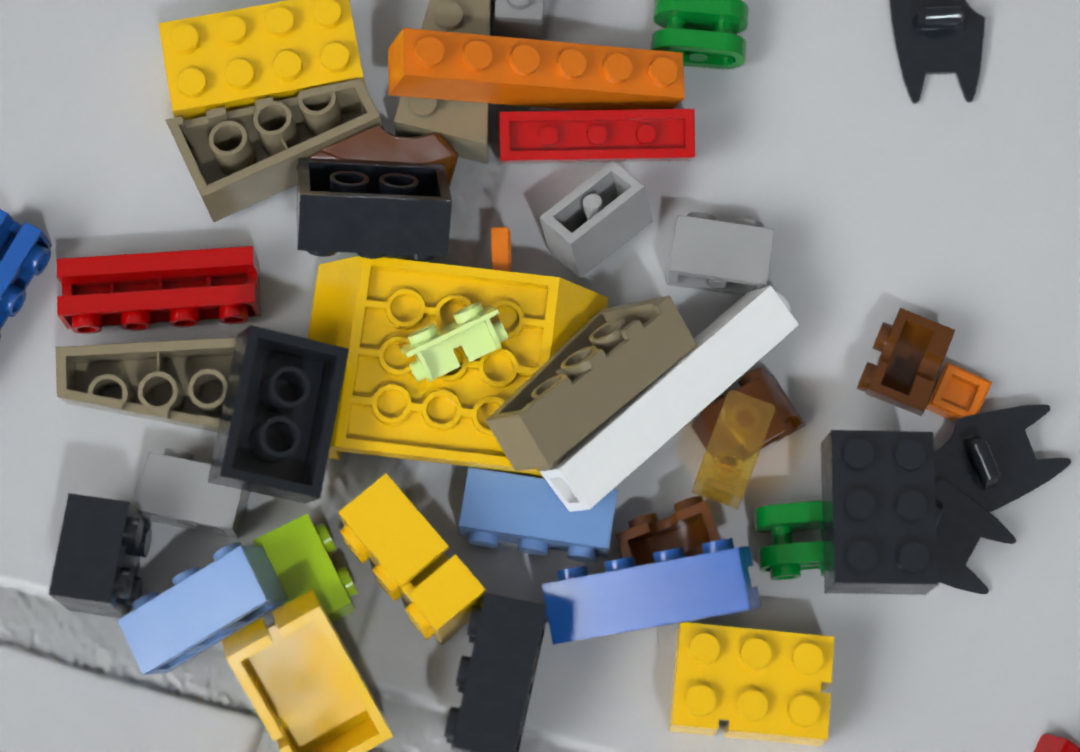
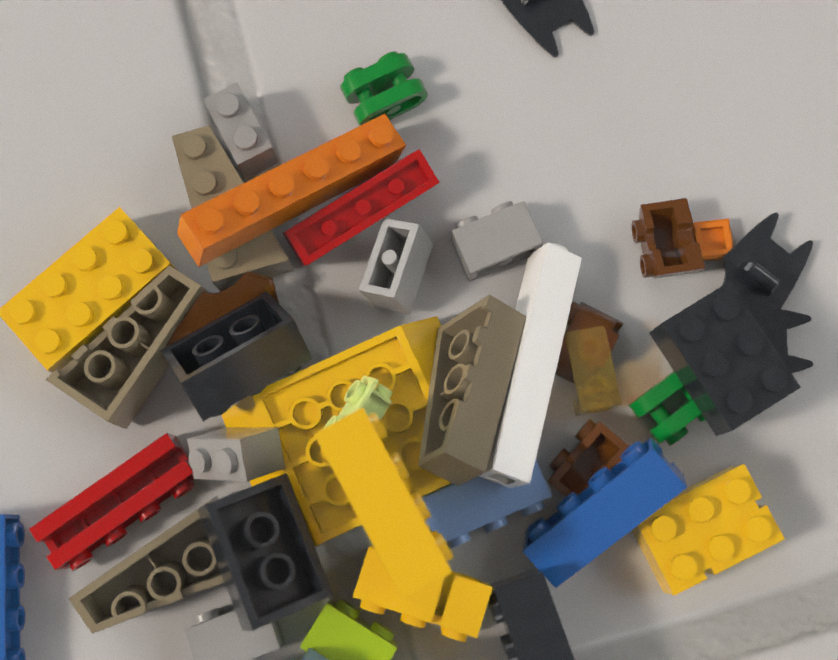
camera: 30 degrees left, 5 degrees up
orange tile [491,227,512,272] -> none
none -> light grey brick [187,427,285,482]
none -> yellow brick [314,408,454,600]

